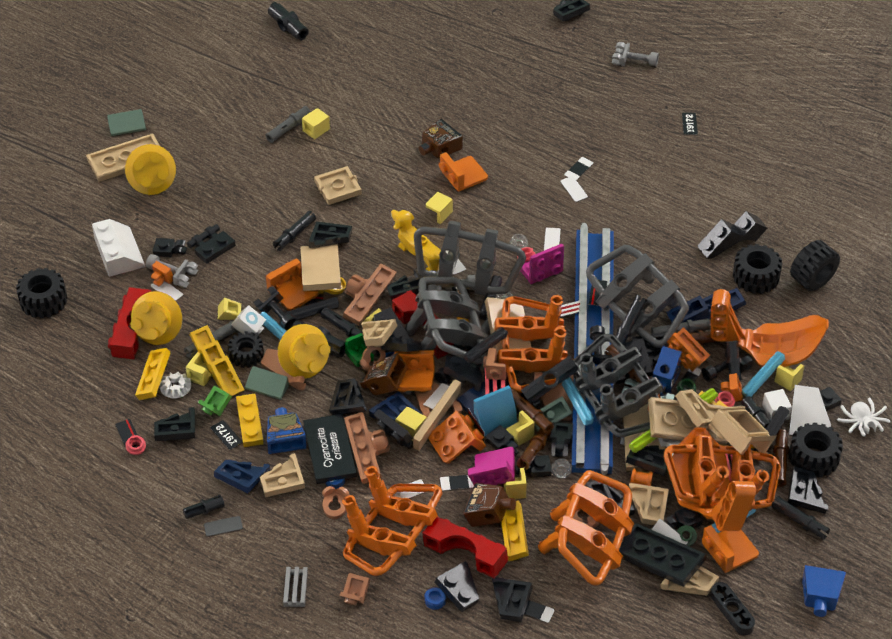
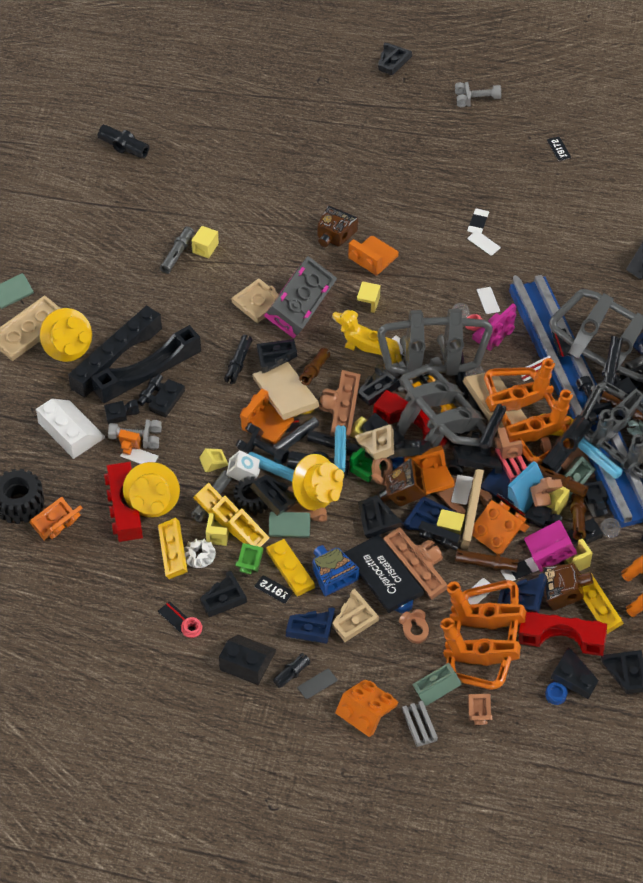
camera: 20 degrees left, 5 degrees up
none -> orange bracket [29,497,83,541]
none -> black arch [68,305,162,398]
none -> black arch [92,325,201,404]
none -> black slope [219,634,276,685]
none -> black wing [250,475,299,516]
none -> dark grey piece [264,256,337,339]
none -> reddish brown pin [299,348,330,385]
none -> medium azure axle [334,425,346,473]
none -> orange bracket [335,680,398,737]
none -> sand green slope [413,663,461,706]
none -> reddish brown pin [455,549,519,573]
none -> dark blue wing [498,573,547,613]
none -> nougat bracket [530,477,563,507]

